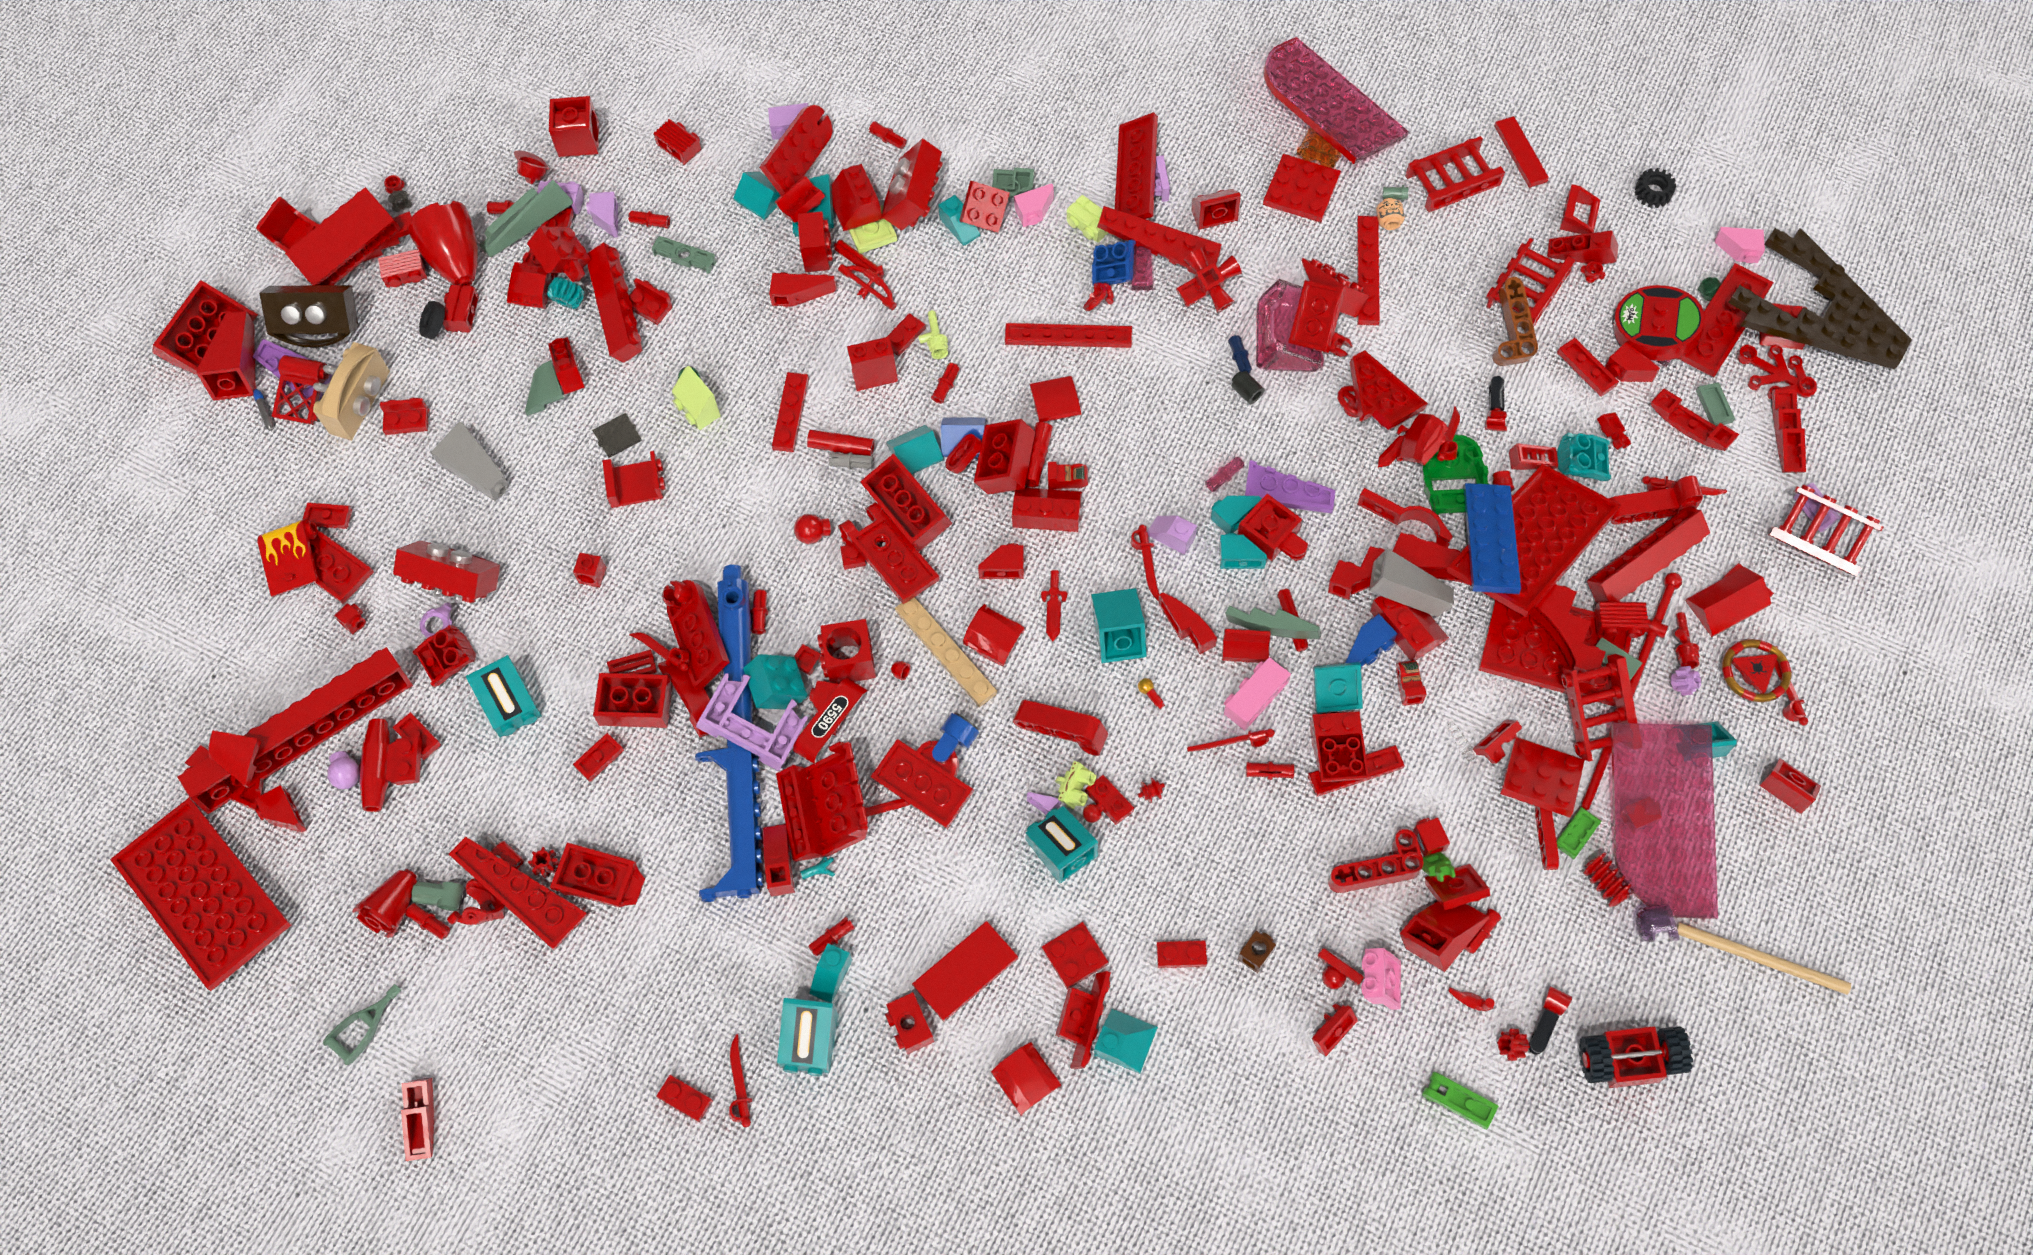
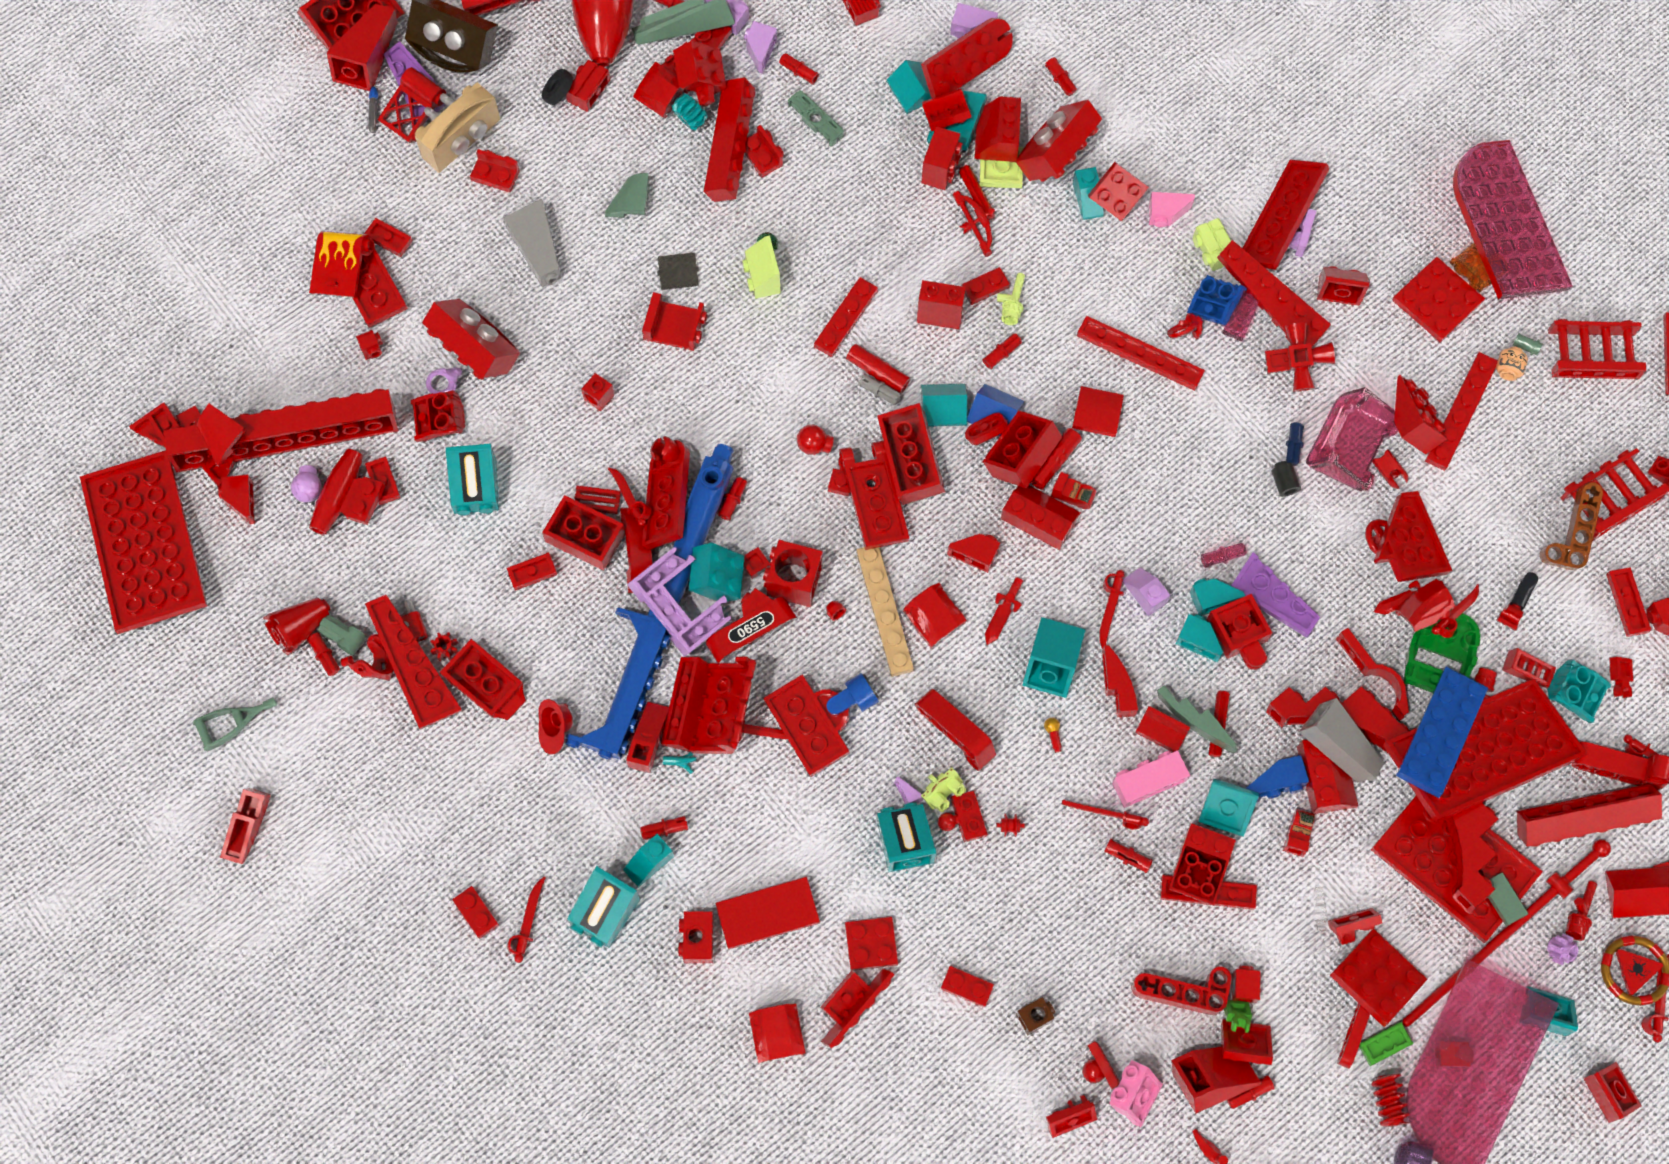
camera: 20 degrees right, 5 degrees up
brick [378,249,427,288] -> none
red slope [548,337,585,394] -> none
red slope [769,272,837,307] -> none
sand green slope [992,167,1034,200] -> none
teal slope [1094,1009,1158,1074] -> none
red tile [1288,280,1346,353] -> none
red fence [1561,654,1642,762] -> none
red brick [1594,602,1649,638] -> none
none -> red wing [129,402,180,448]
none -> red piece [538,699,573,755]

